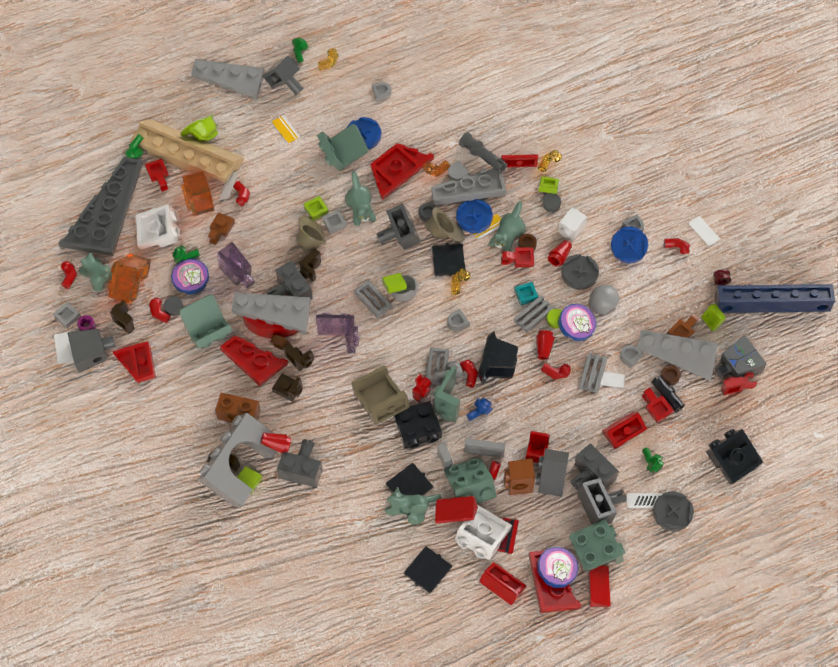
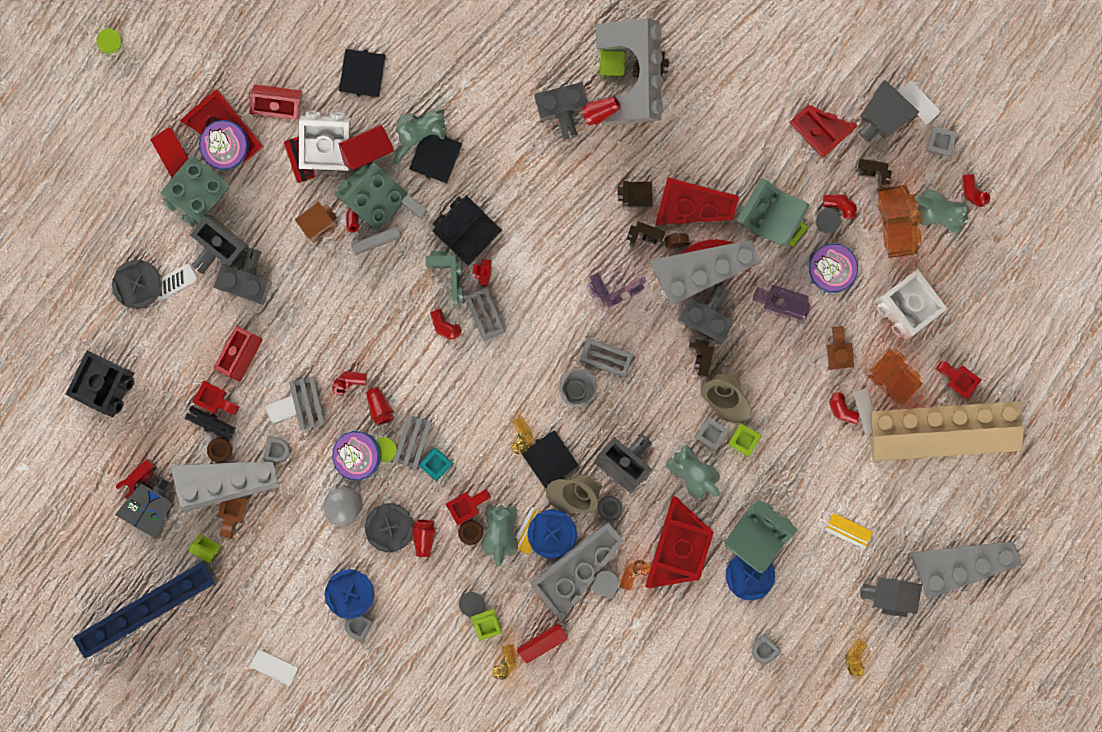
camera: 150 degrees right, 25 degrees up
dark grey wing [58,157,143,256] -> none
magenta bush [77,315,96,331] -> none
green plate [125,134,144,159] -> none
green plate [172,245,200,263] -> none
lime piece [181,114,218,141] -> none
dark orange brick [215,393,261,423] -> none
green plate [292,38,308,63] -> none
dark tan panel [351,366,410,425] -> none
lime tile [382,273,407,294] -> none
light grey plate [435,361,463,380] -> none
light grey tile [447,309,470,332] -> none
dark grey pin [459,132,507,173] -> none
blue plate [466,397,493,421] -> none
black piece [478,331,518,384] -> none
red bracket [525,431,550,463] -> none
dark grey brick [535,449,569,497] -> none
white brick [558,207,587,241] -> none
green plate [642,448,664,473] -> none
red arm [664,238,690,254] -> none
dark red bush [713,269,731,285] -> none

